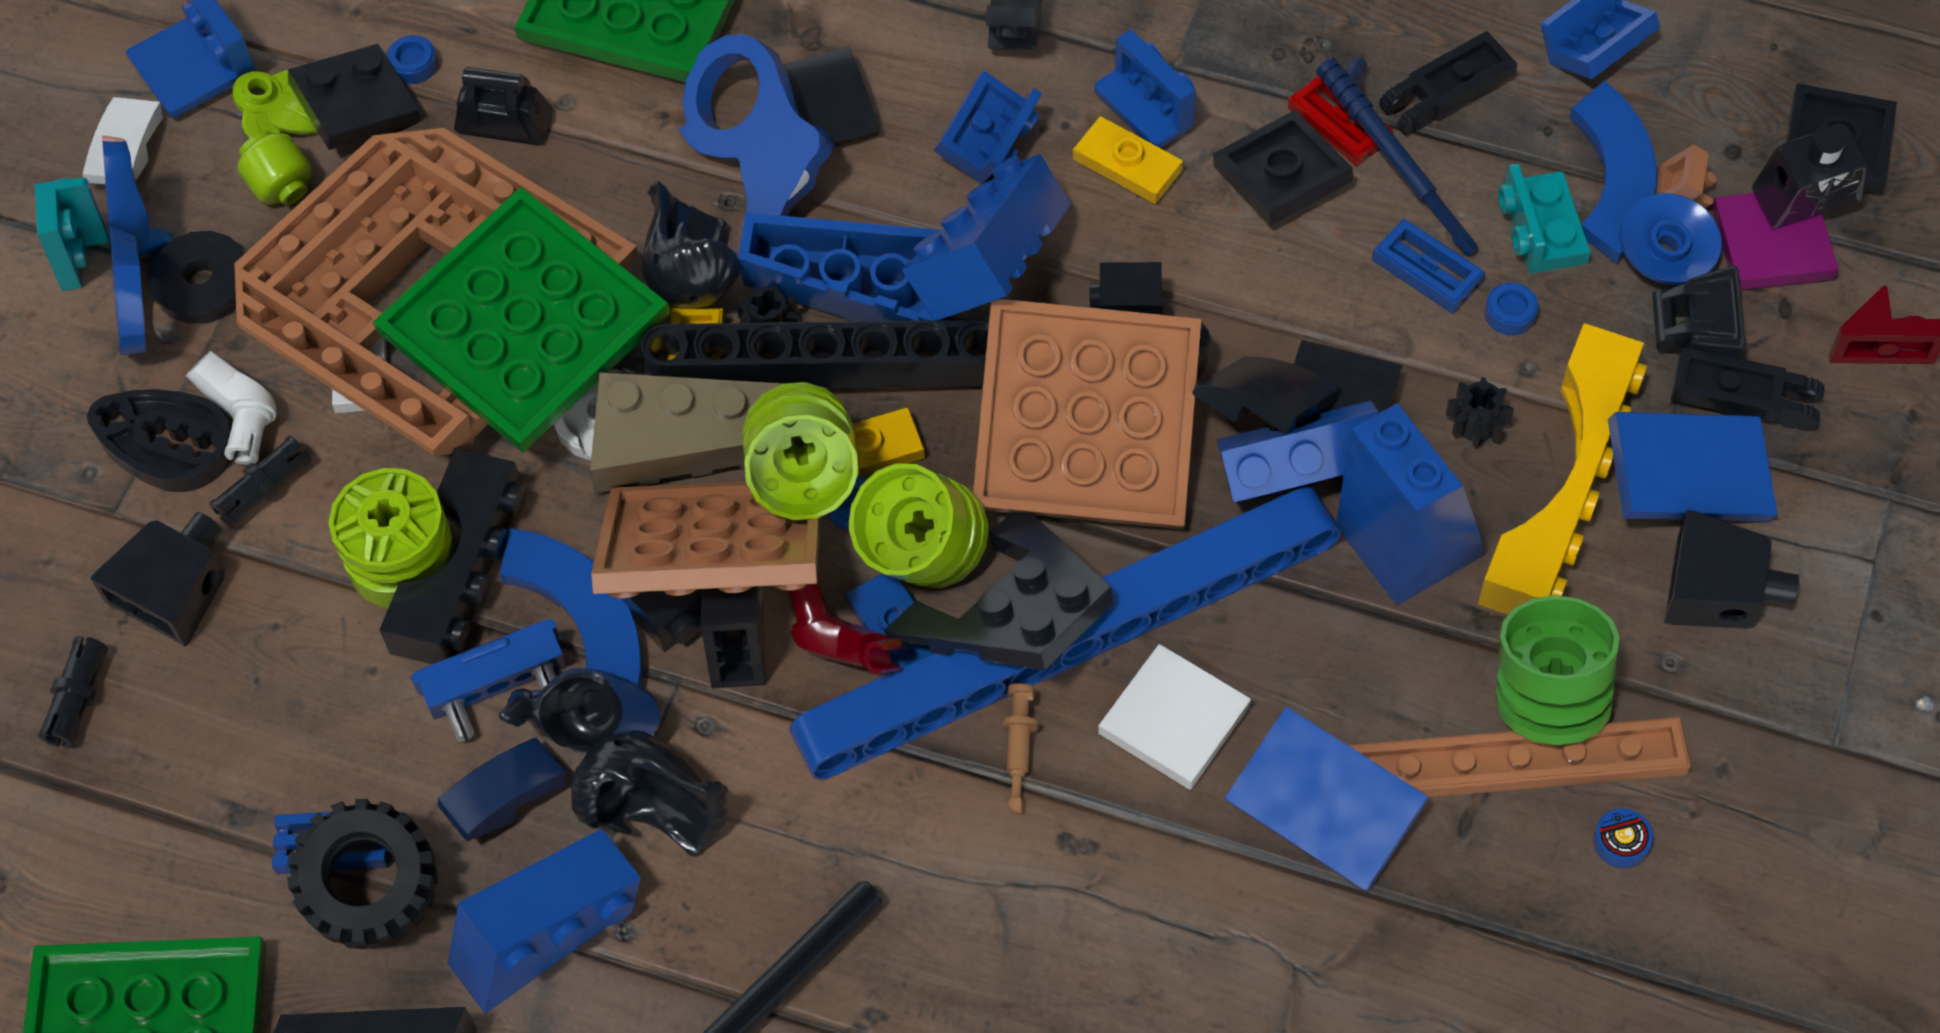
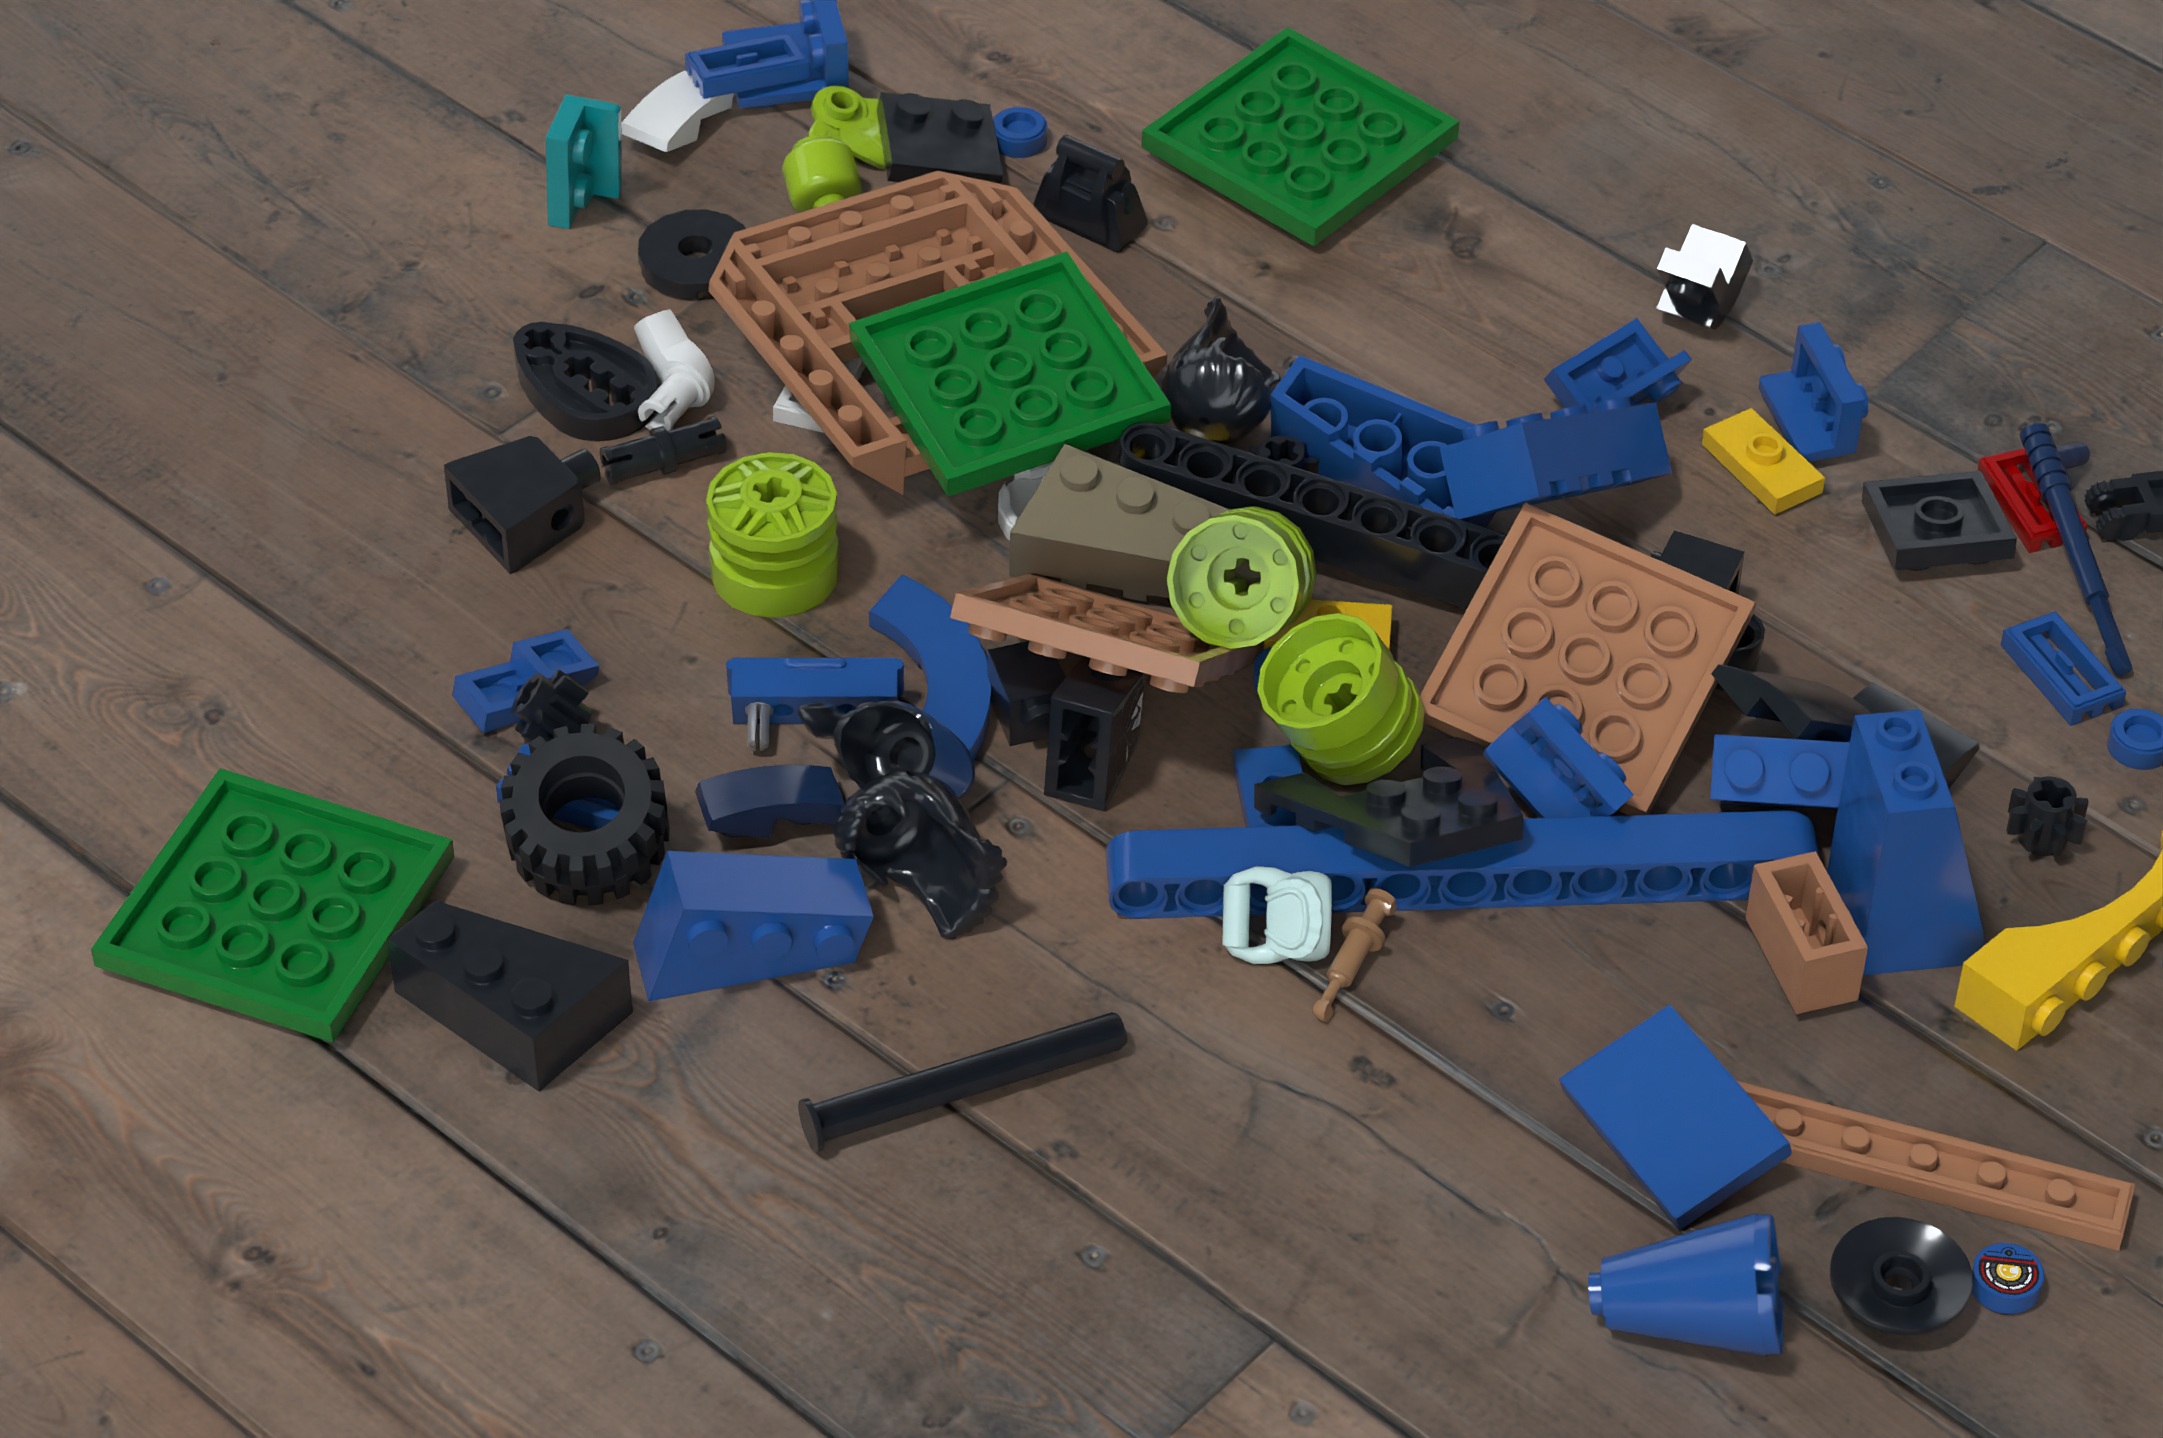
camera: 20 degrees right, 15 degrees down
black pin [38,636,108,748] -> none
blue animal [102,135,174,355] -> none
black arch [379,448,526,665] -> none
blue animal [679,34,835,216] -> none
black slope [756,47,880,147] -> none
dark red arm [788,572,901,674] -> none
white tile [1098,644,1251,790] -> none
bright green wheel [1495,595,1620,745] -> none
none -> blue slope [452,629,599,733]
none -> black gear [512,669,592,742]
none -> blue tile [685,33,809,99]
none -> light aqua piece [1222,866,1332,964]
none -> blue bracket [1483,697,1634,818]
none -> blue cone [1588,1213,1784,1357]
none -> nougat brick [1745,851,1868,1014]
none -> black dish [1830,1217,1973,1335]

